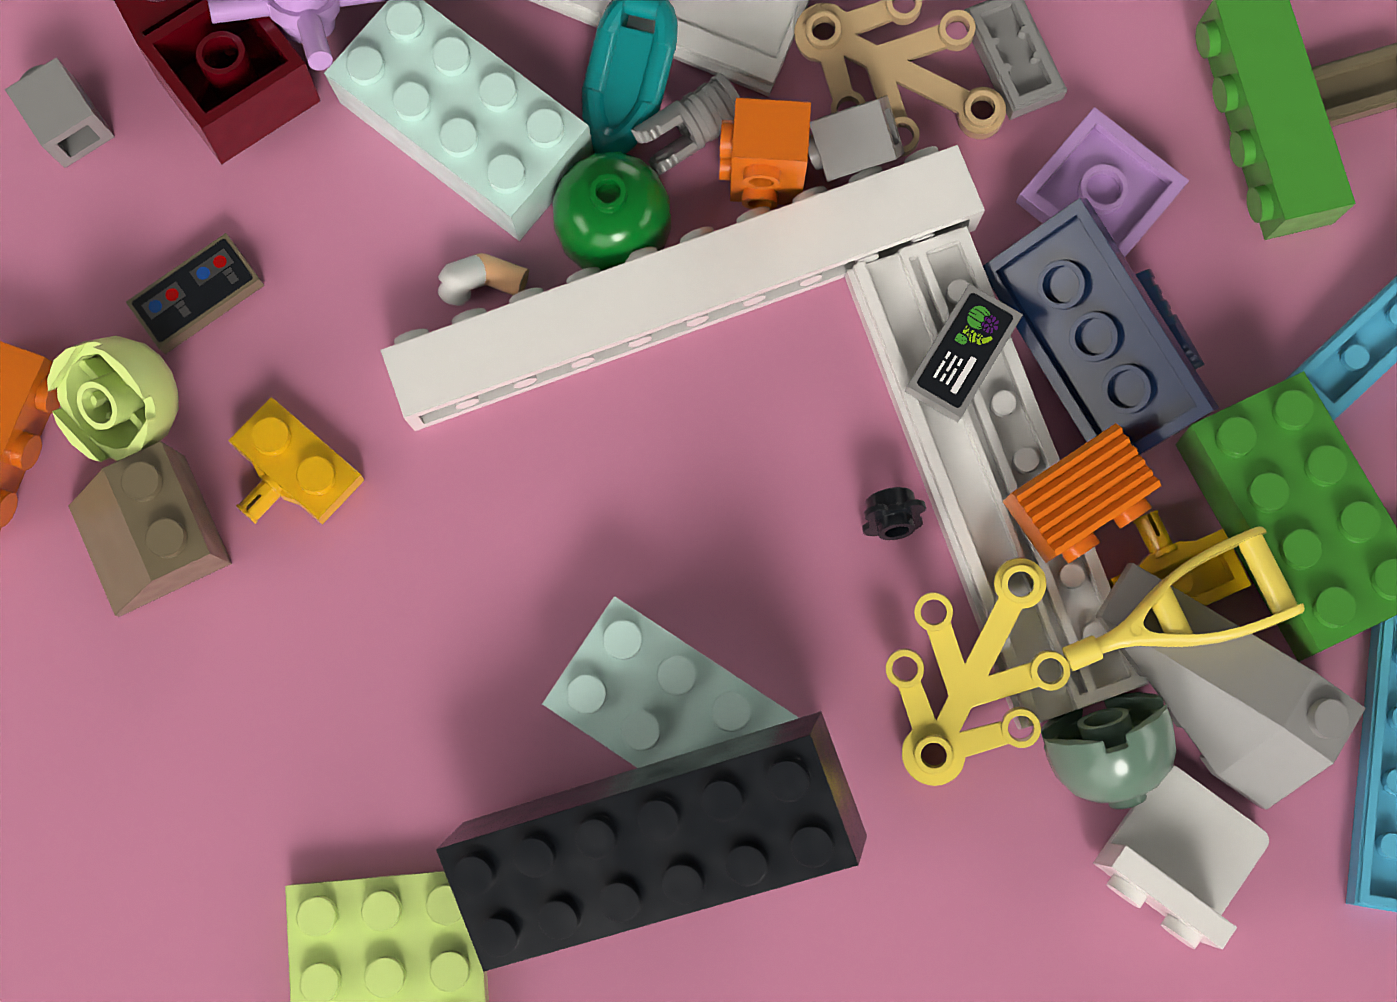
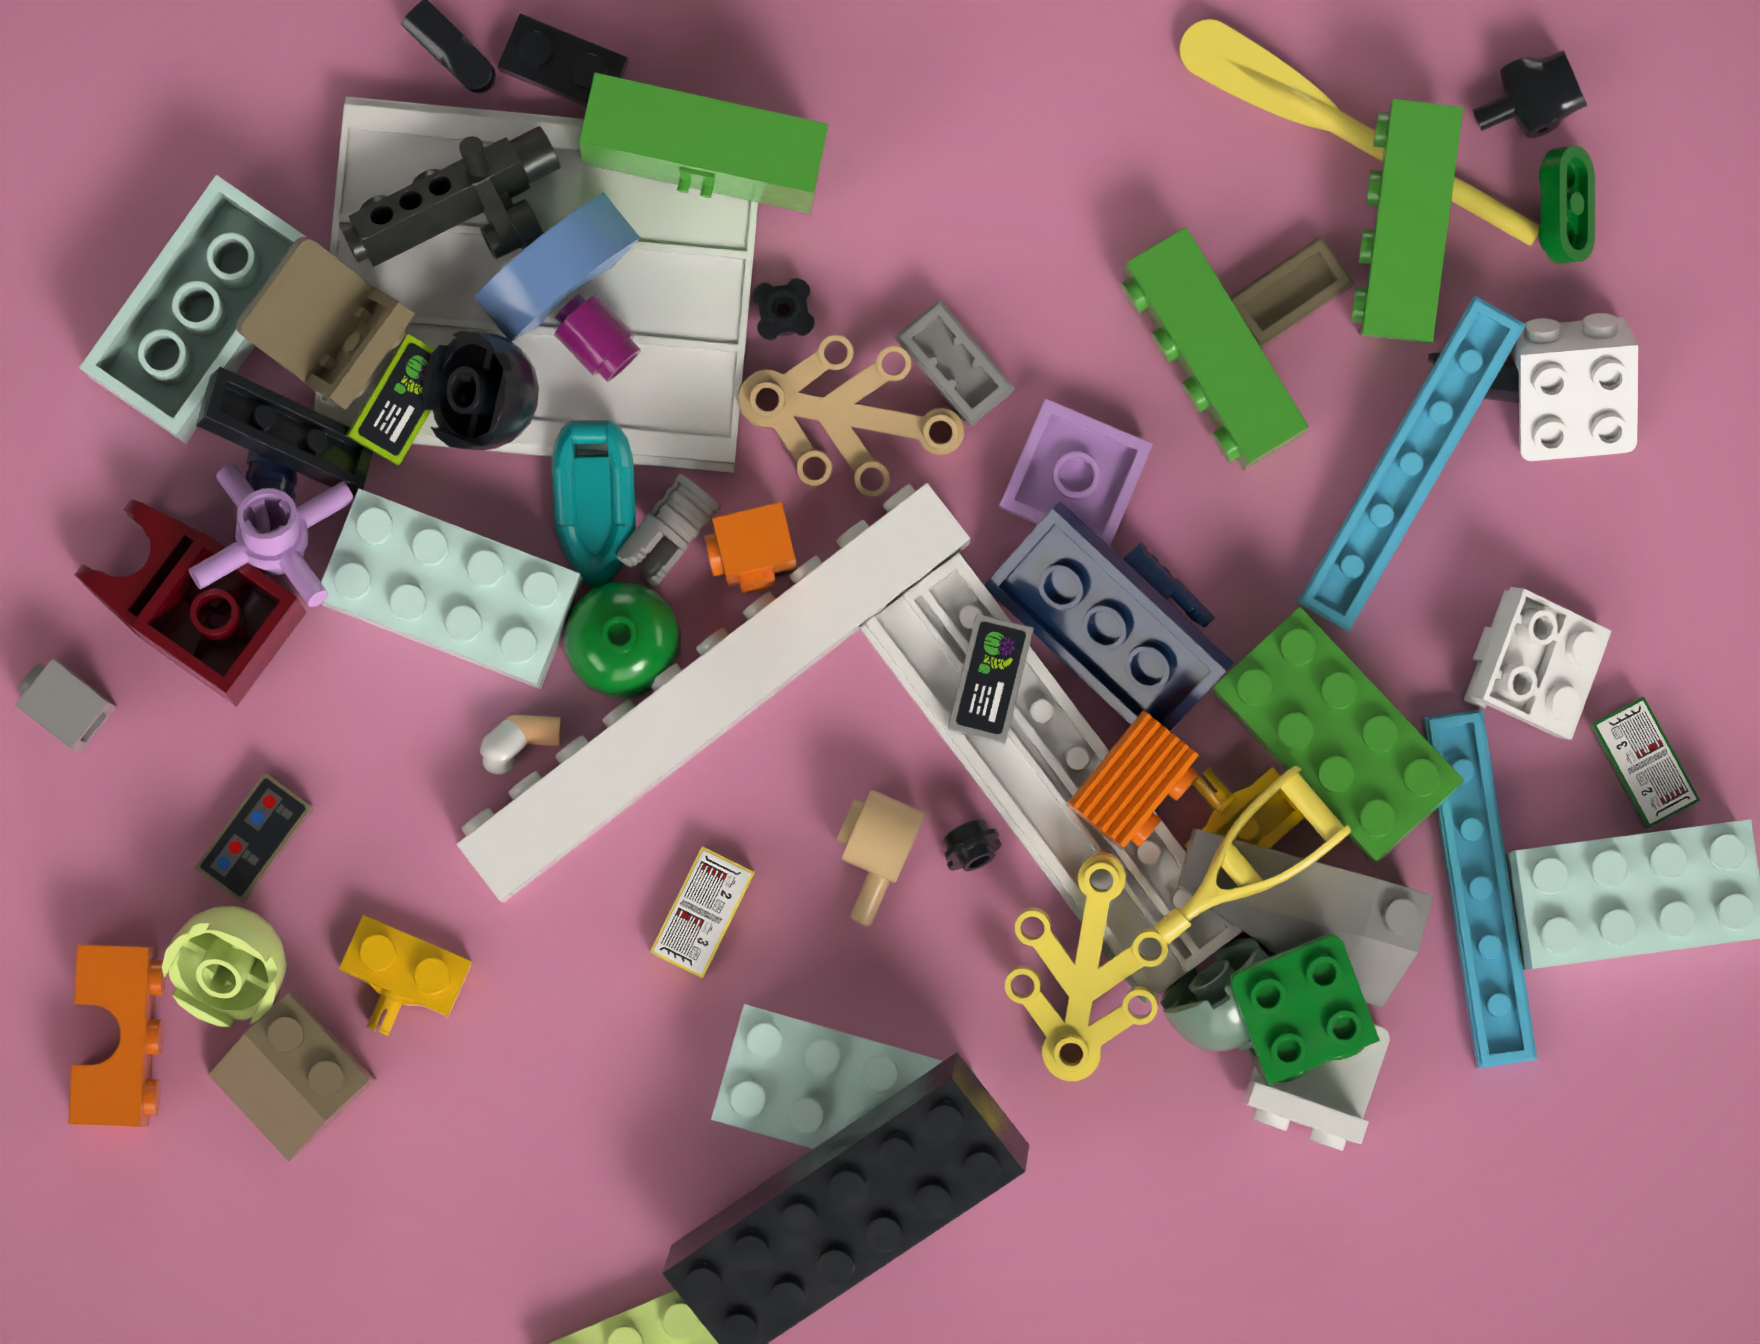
camera: 25 degrees left, 5 degrees up
light grey brick [808,95,905,182] -> none
none -> tile [649,846,755,979]
none -> tan piece [836,789,926,926]
none -> green bracket [1229,934,1380,1086]

